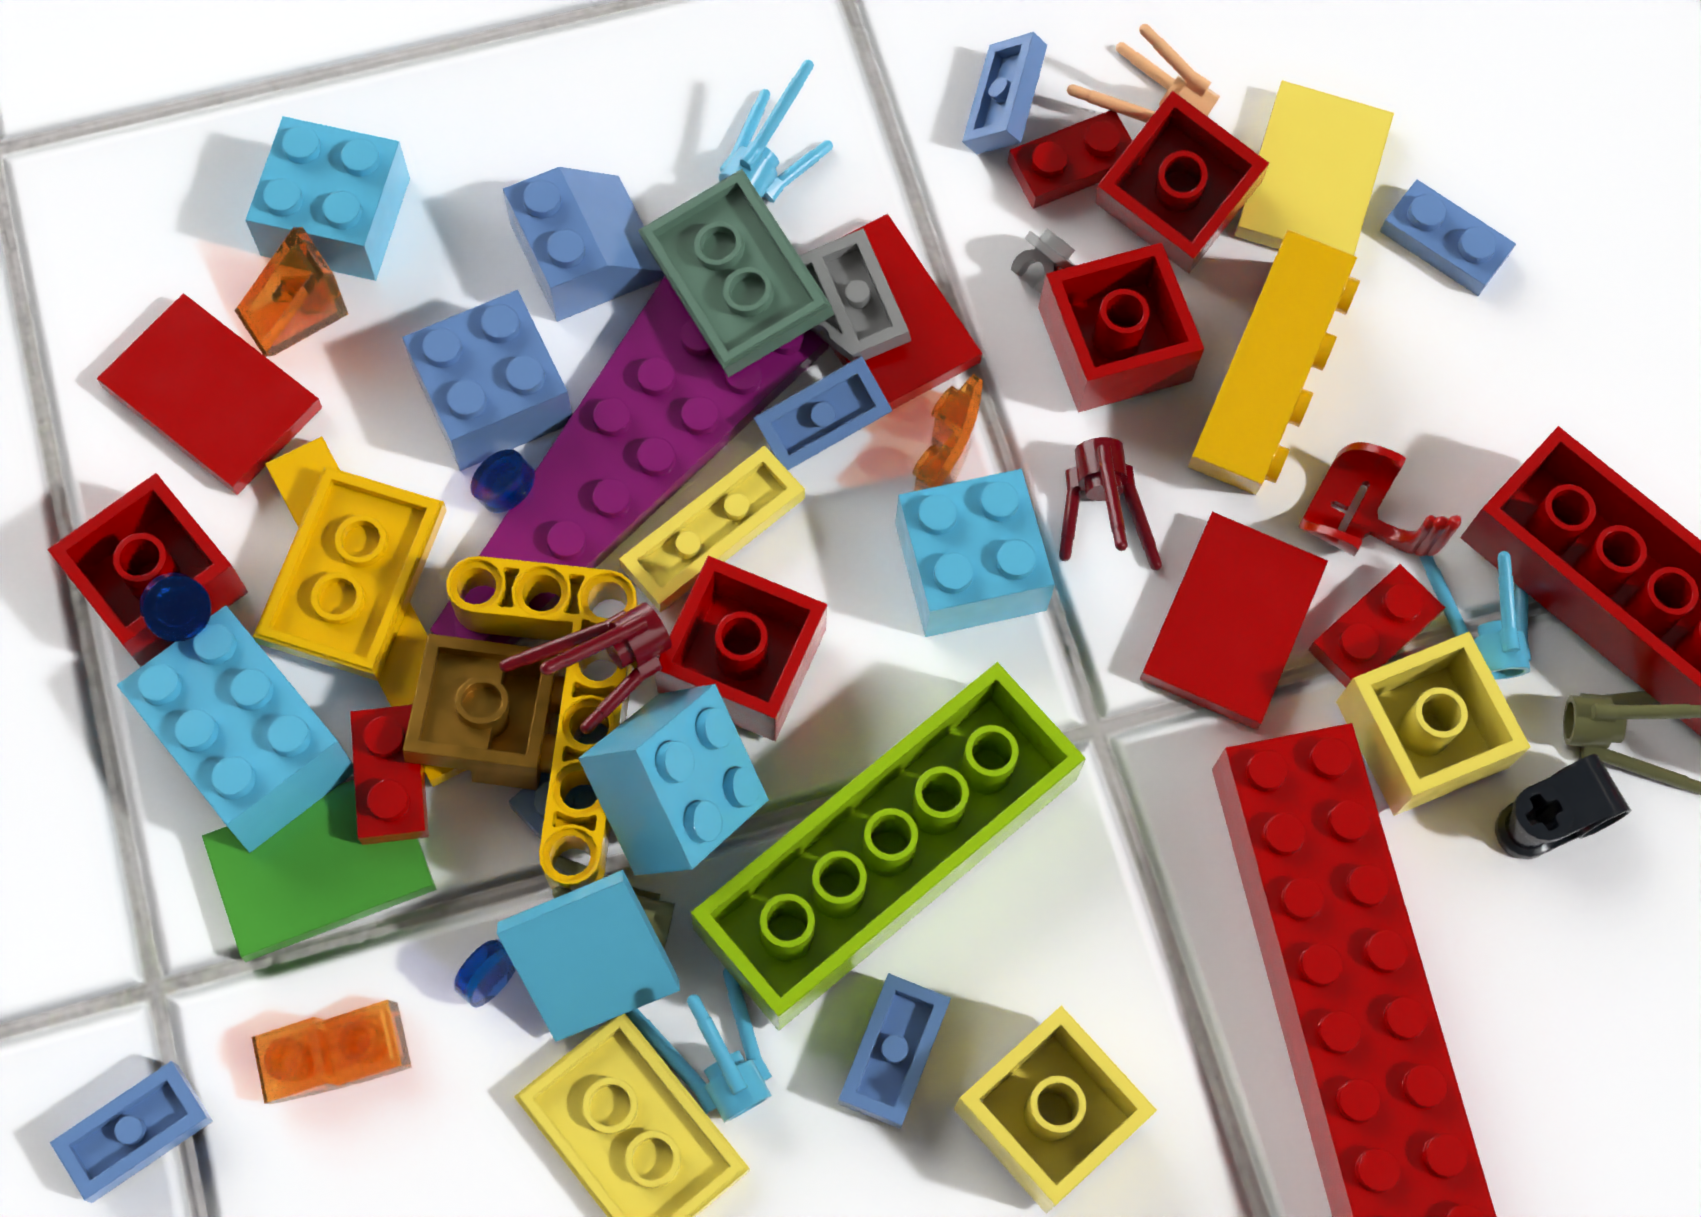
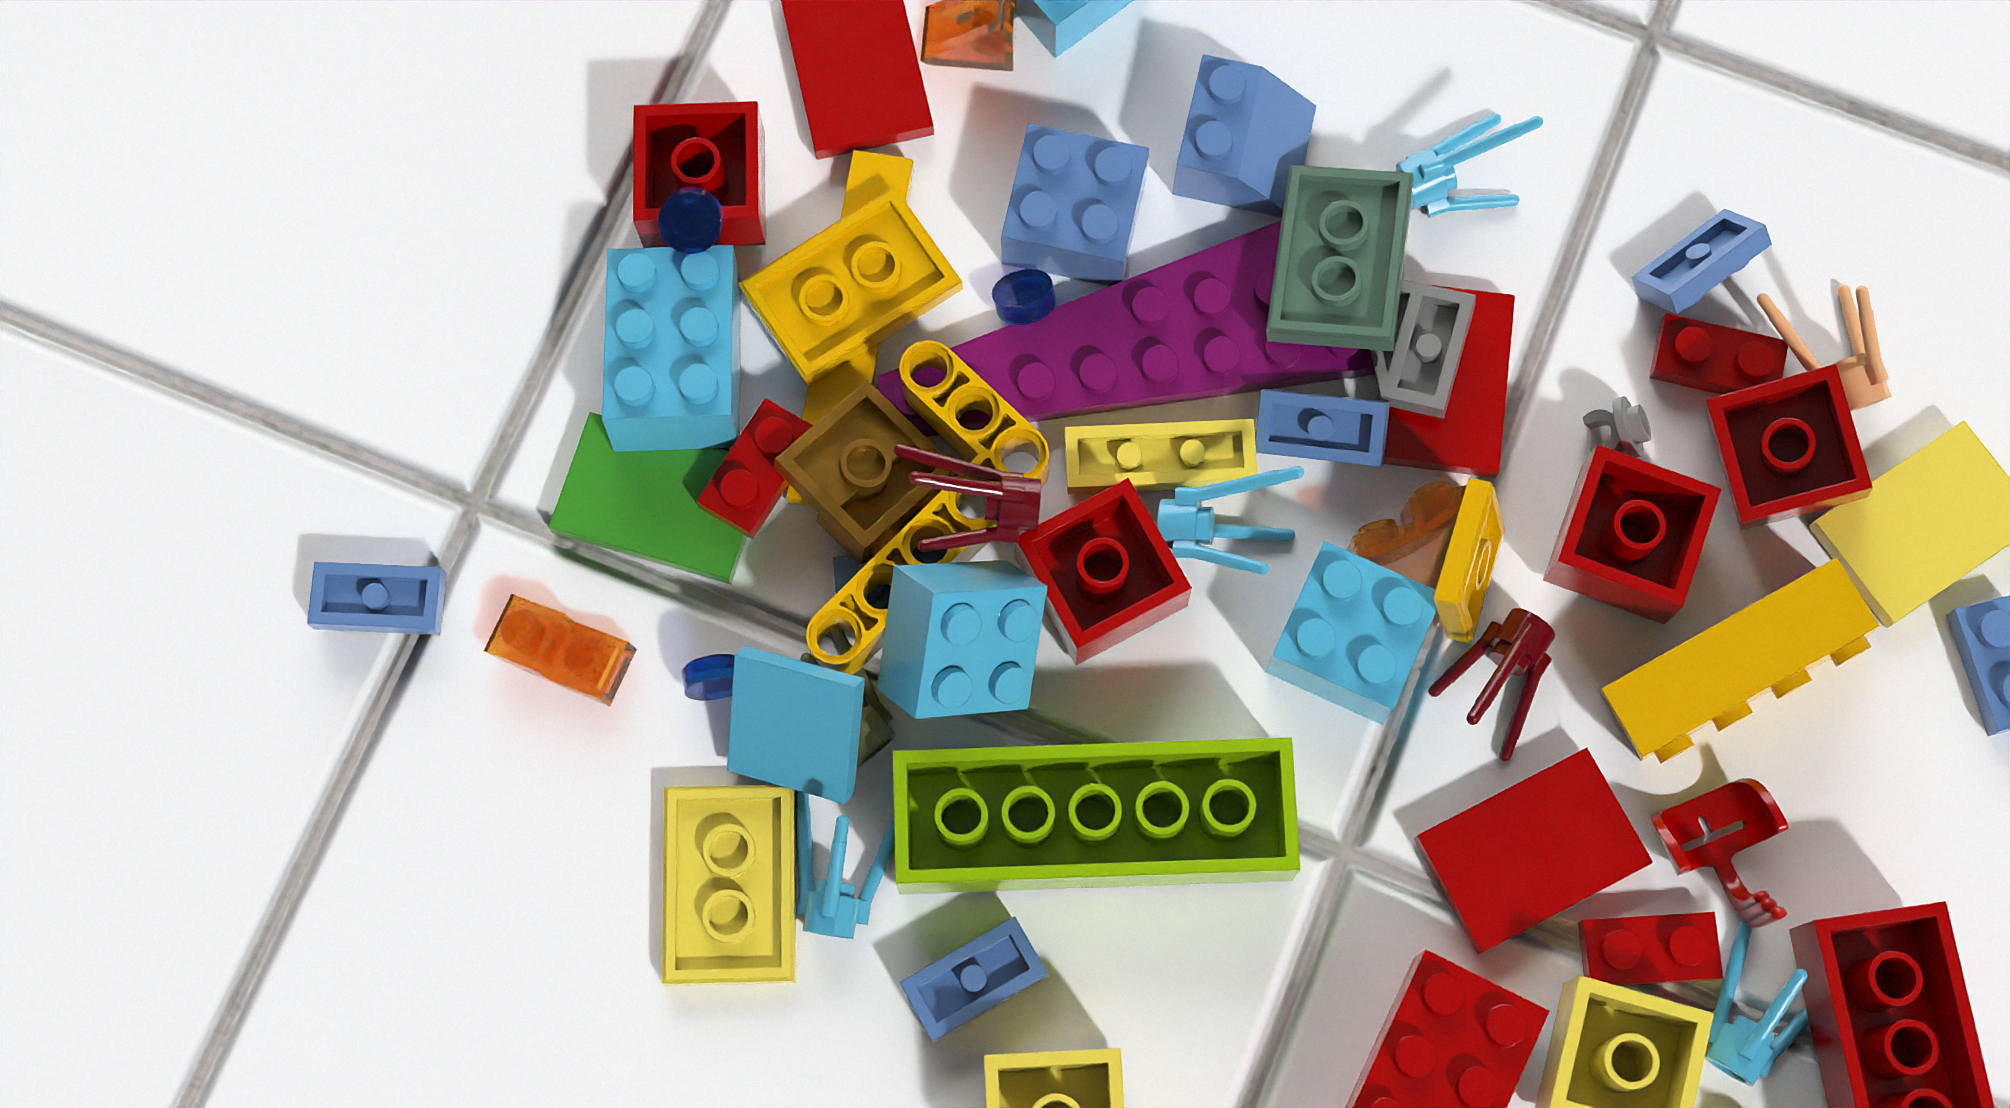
camera: 45 degrees right, 5 degrees up
none -> medium azure plant [1157,466,1304,575]
none -> yellow tile [1433,478,1505,644]

